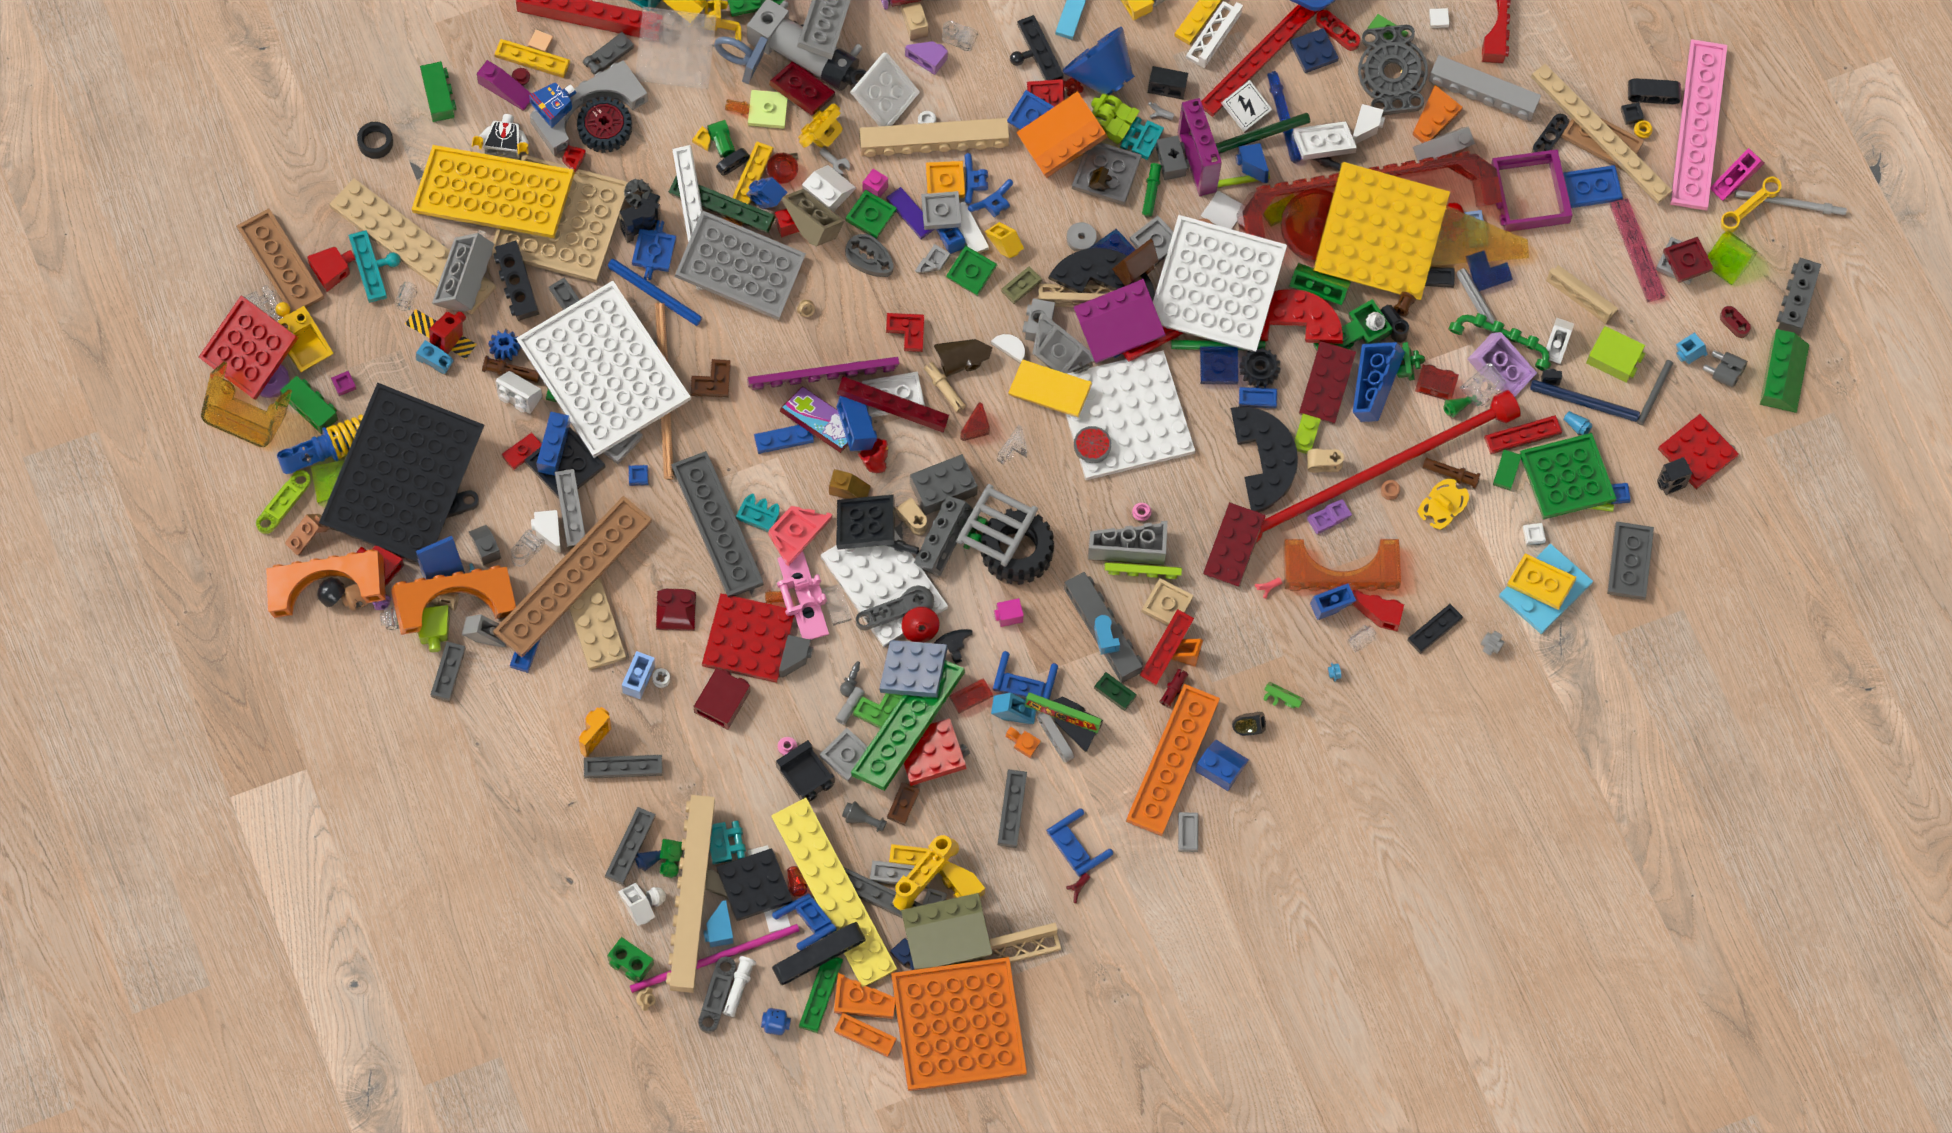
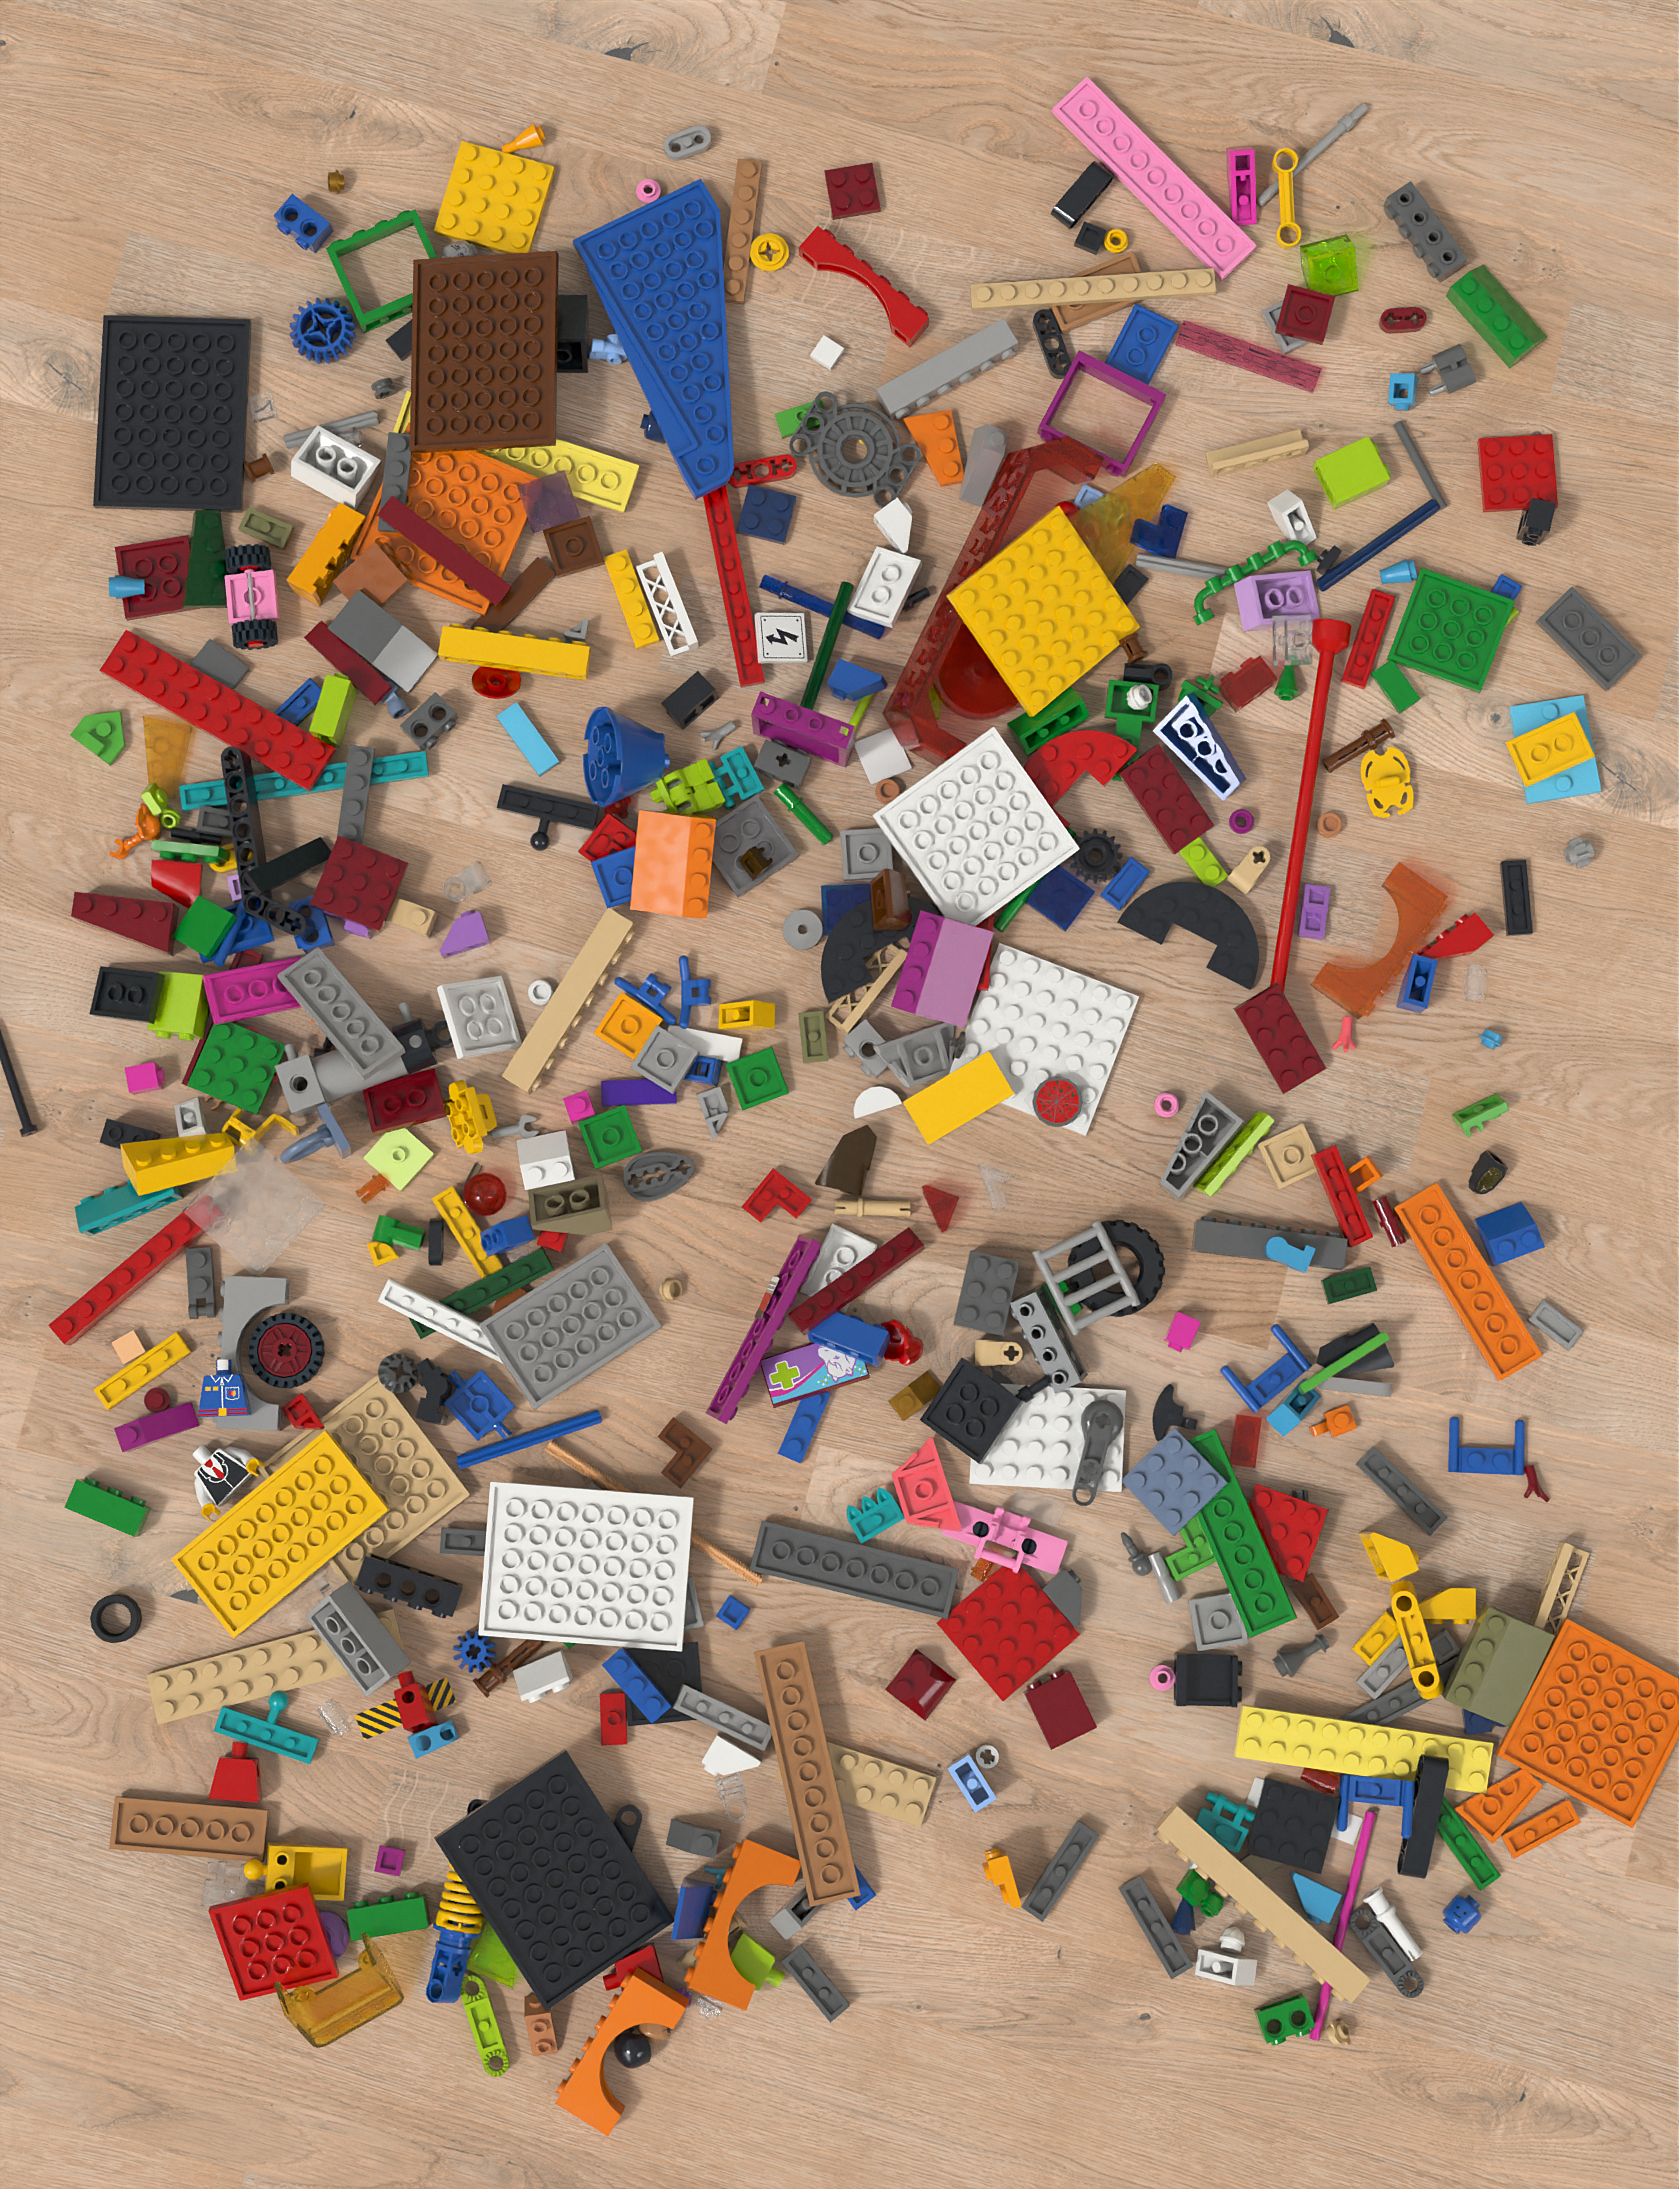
camera: 50 degrees left, 15 degrees up
red dish [901,607,940,643] -> none
white tile [1523,523,1546,545] -> none
none -> magenta plate [1229,809,1254,834]
none -> yellow slope [1358,1531,1420,1582]

